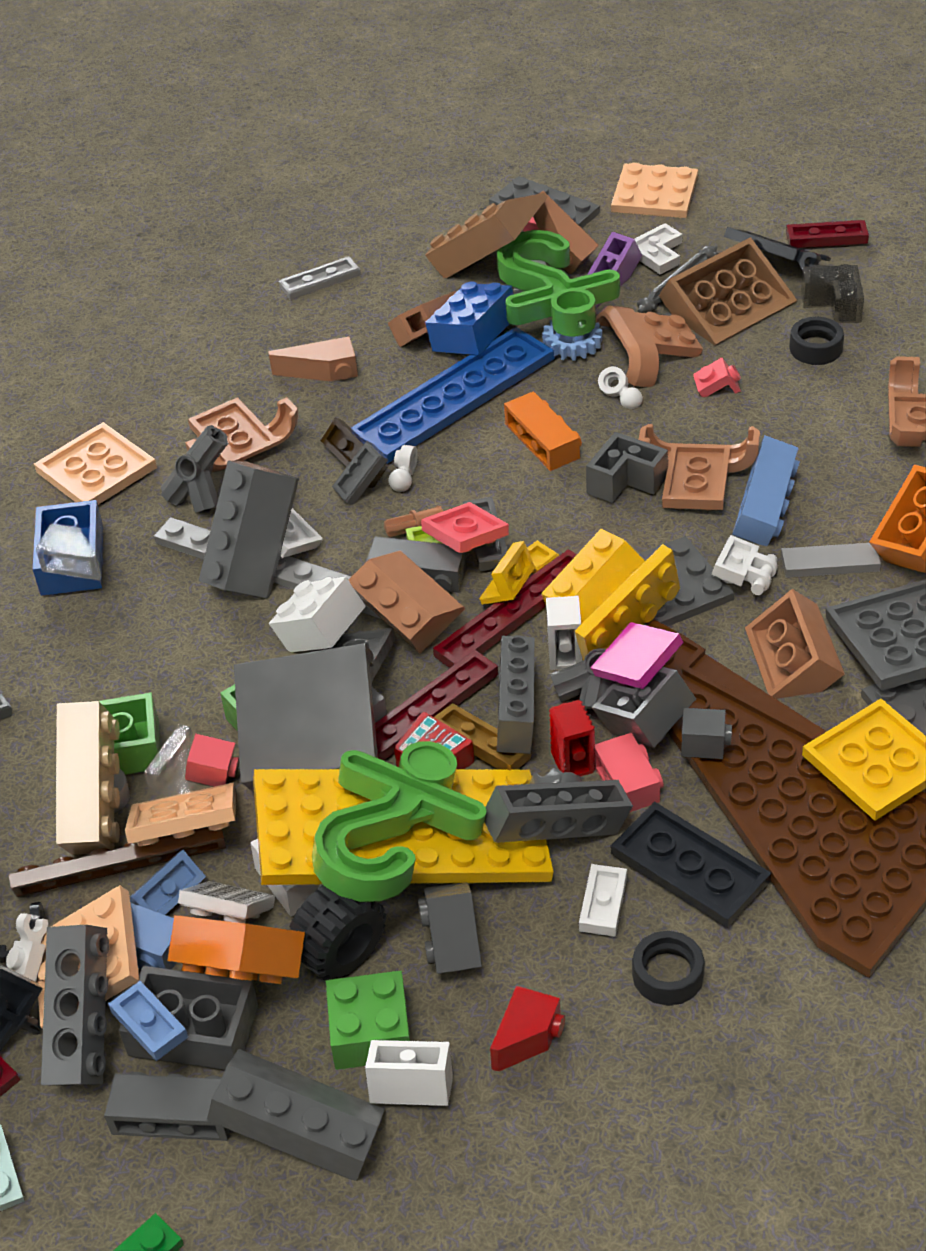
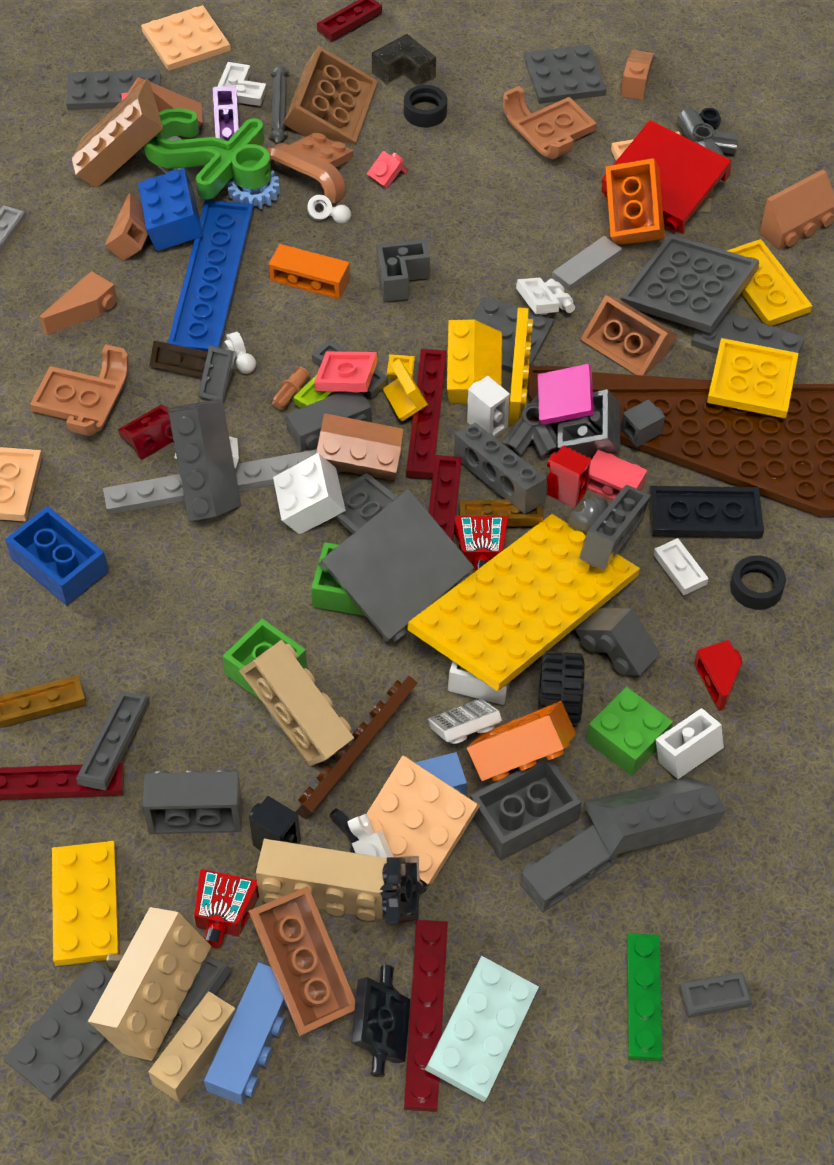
camera: 45 degrees left, 10 degrees up
clear slope [35,524,102,581] -> none
dark grey brick [41,924,109,1086] -> none
medium blue plate [108,981,188,1061] -> none
light nougat plate [125,783,236,846] -> none
medium blue plate [130,850,206,915] -> none
clear panel [144,724,199,797] -> none
dark grey piece [161,425,229,512] -> none
coral brick [185,734,239,787] -> none
bright green piece [312,741,487,902] -> none
nougat piece [638,424,760,510] -> none
black tile [724,227,831,275] -> none
medium blue brick [732,435,800,546] -> none

